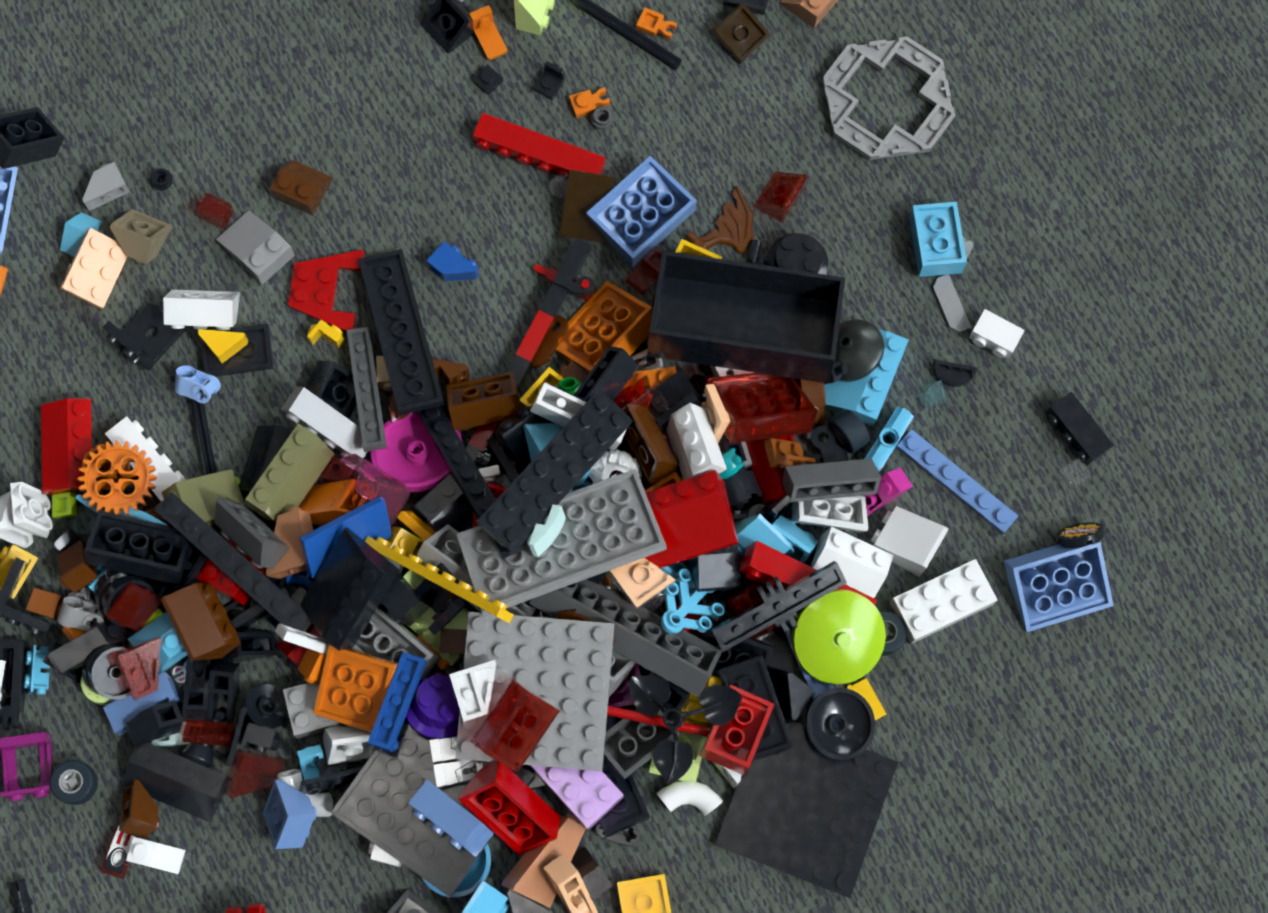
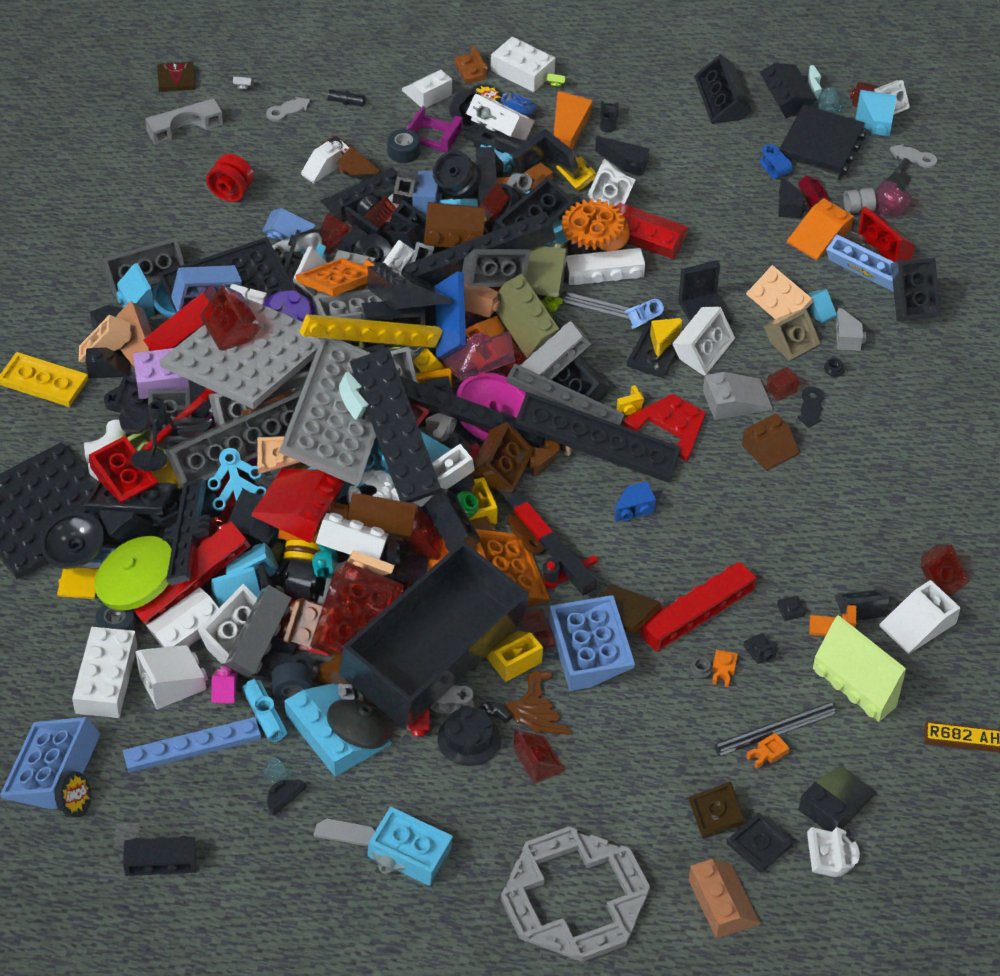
camera: 125 degrees right, 25 degrees down
clear red wing [115,636,162,701] -> none
blue piece [367,652,427,752] -> none
white wing [449,660,497,722] -> none
white brick [969,309,1025,359] -> none
none -> black brick [797,387,824,428]

